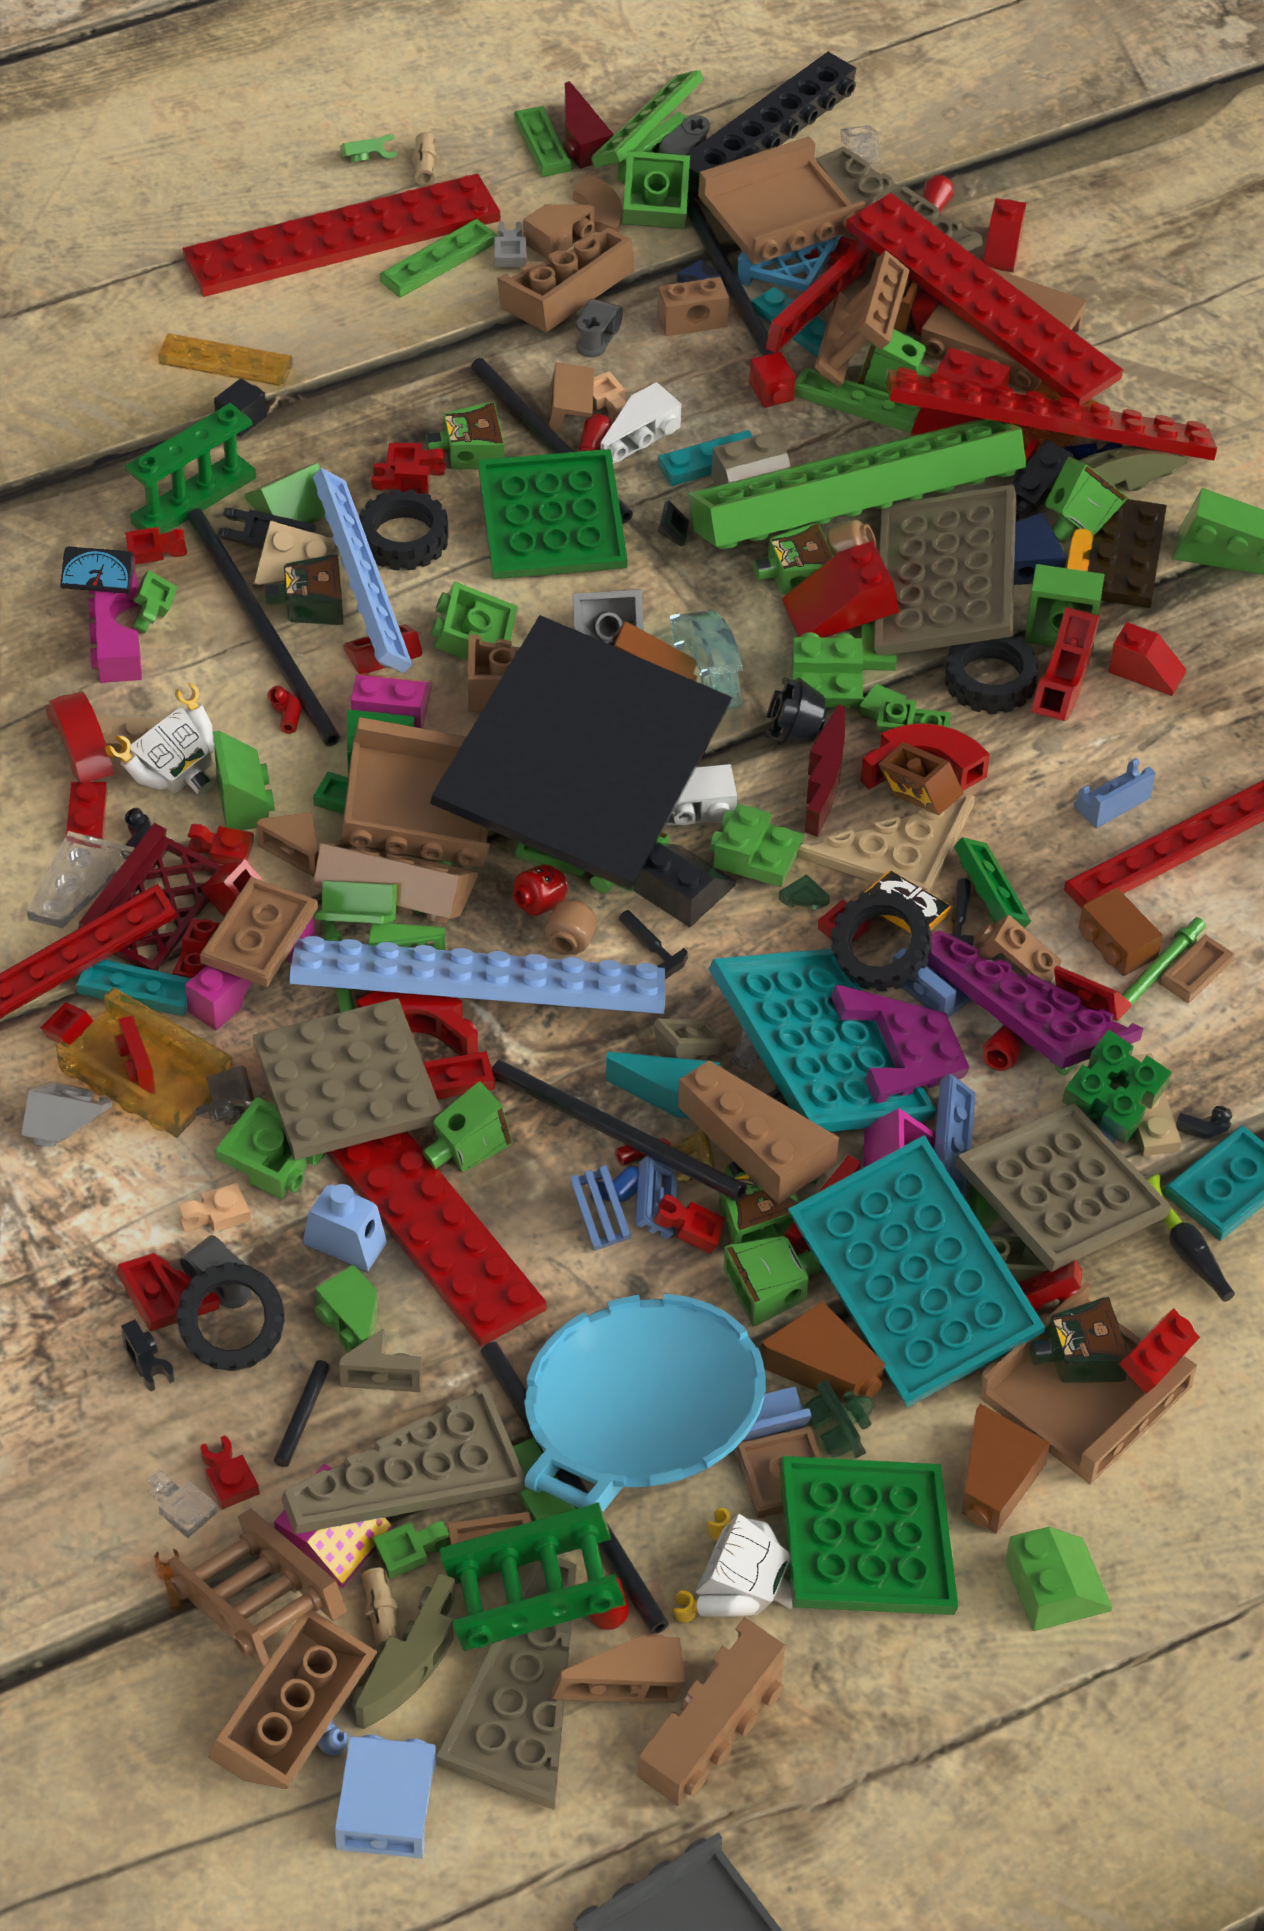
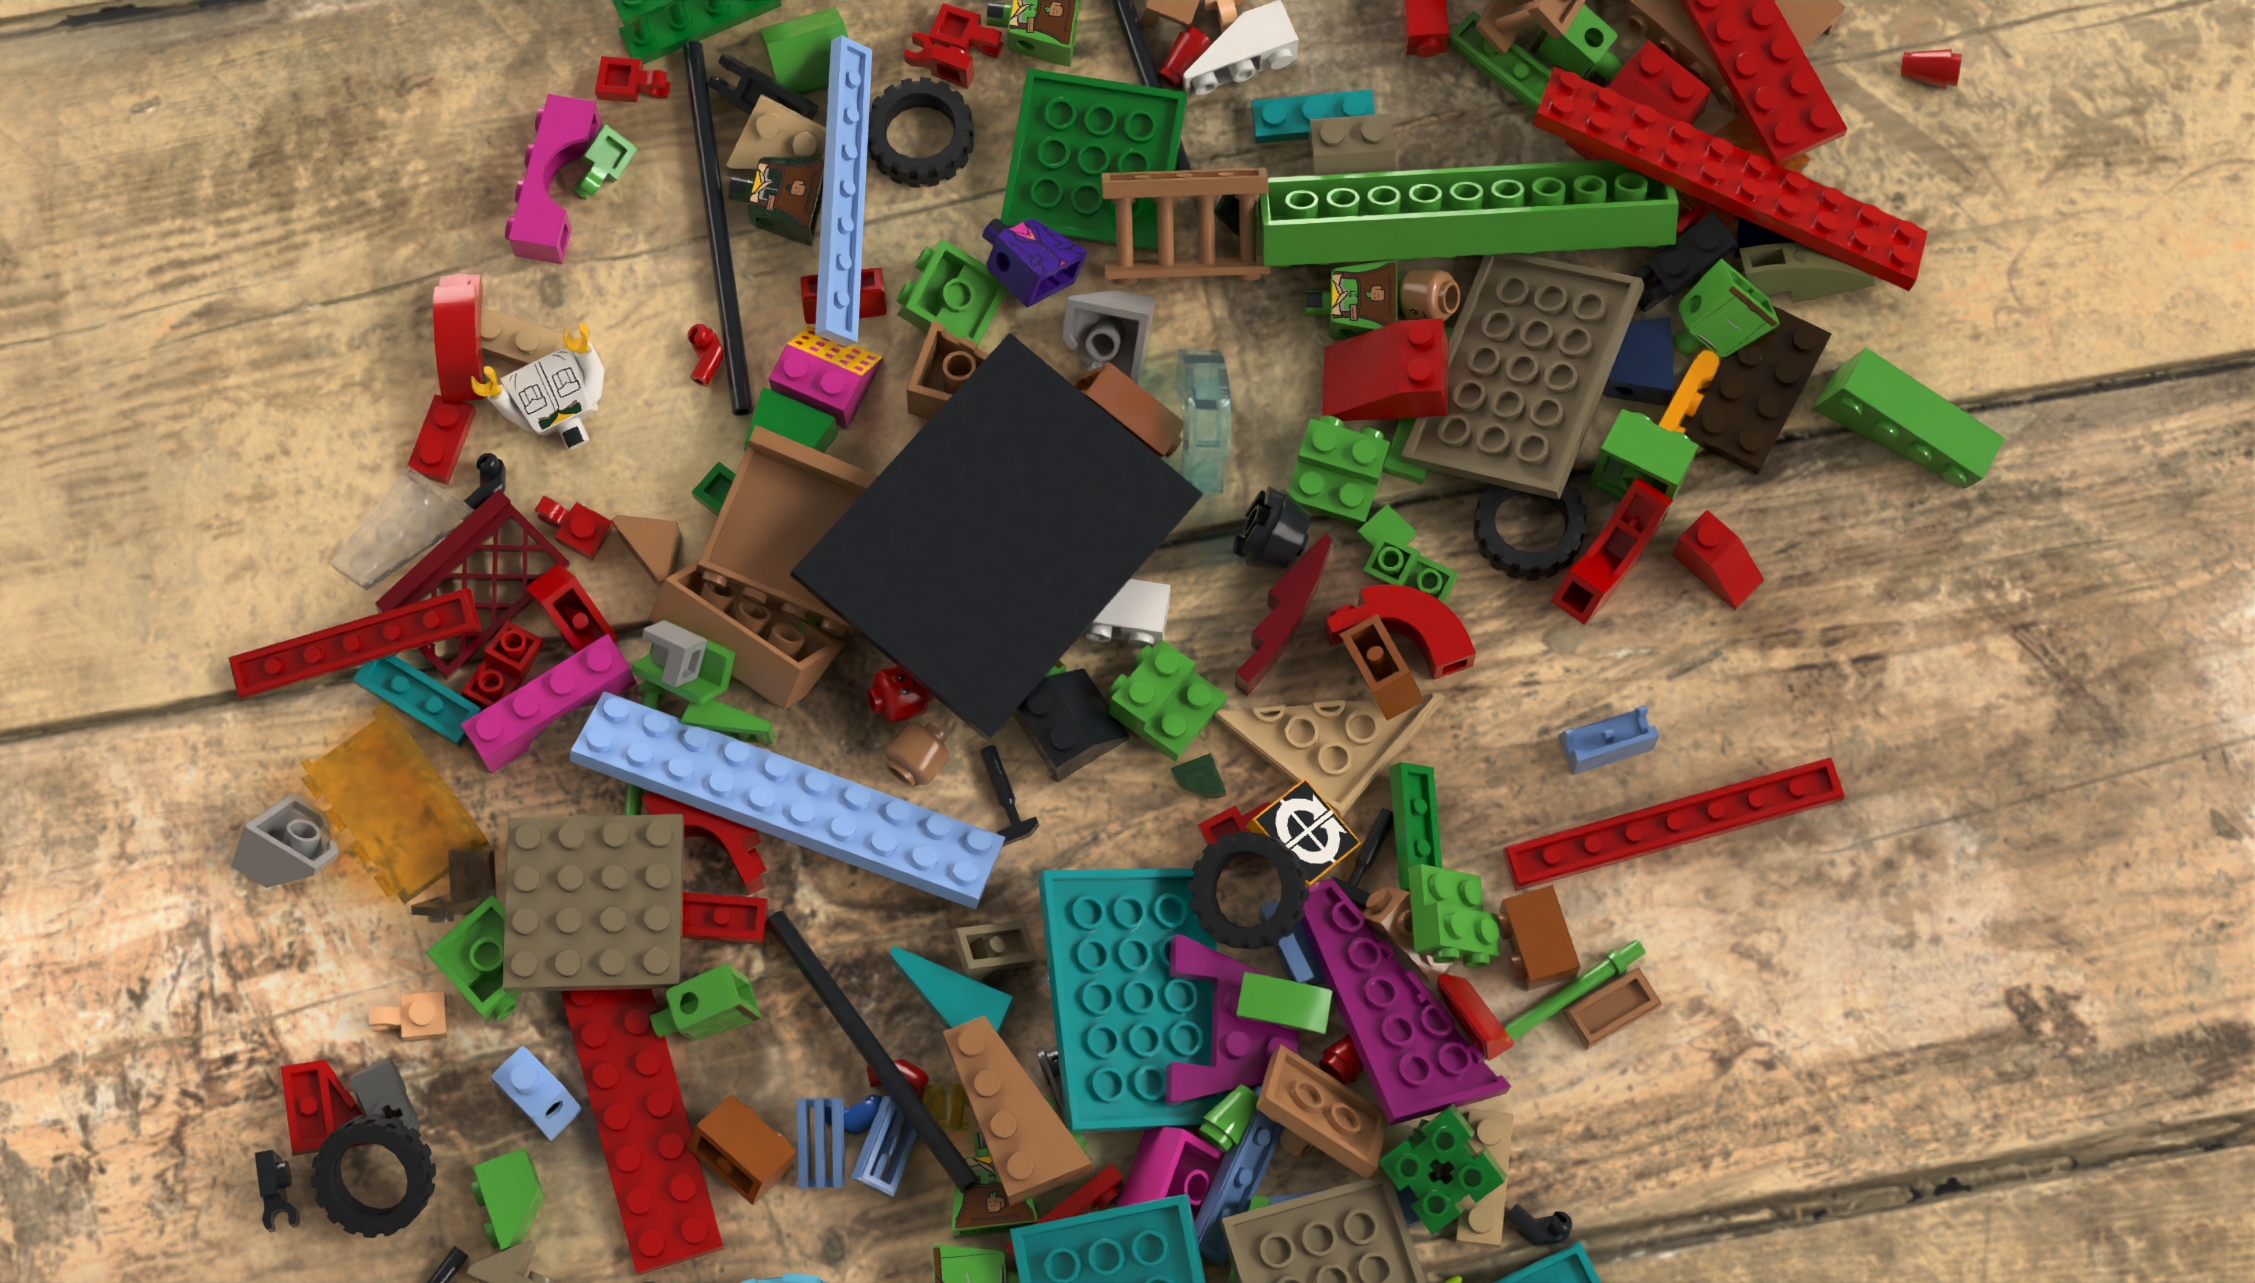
camera: 20 degrees right, 20 degrees up
red plate [40,1002,94,1047] -> none
slope [60,546,135,594] -> none
red plate [114,1015,156,1097] -> none
medium nougat tile [200,877,318,987] -> none
bright green slope [212,731,275,830] -> none
red plate [654,1194,725,1254] -> none
none -> light grey panel [642,620,707,688]
none -> dark orange brick [687,1094,797,1205]
none -> dark purple torso [982,218,1087,308]
none -> medium nougat fence [1102,168,1270,285]
none -> bright green cone [1198,1084,1259,1153]
none -> bright green slope [1237,972,1333,1035]
none -> medium nougat plate [1256,1044,1388,1179]
none -> bright green plate [1408,864,1501,968]
none -> red cone [1901,49,1962,89]

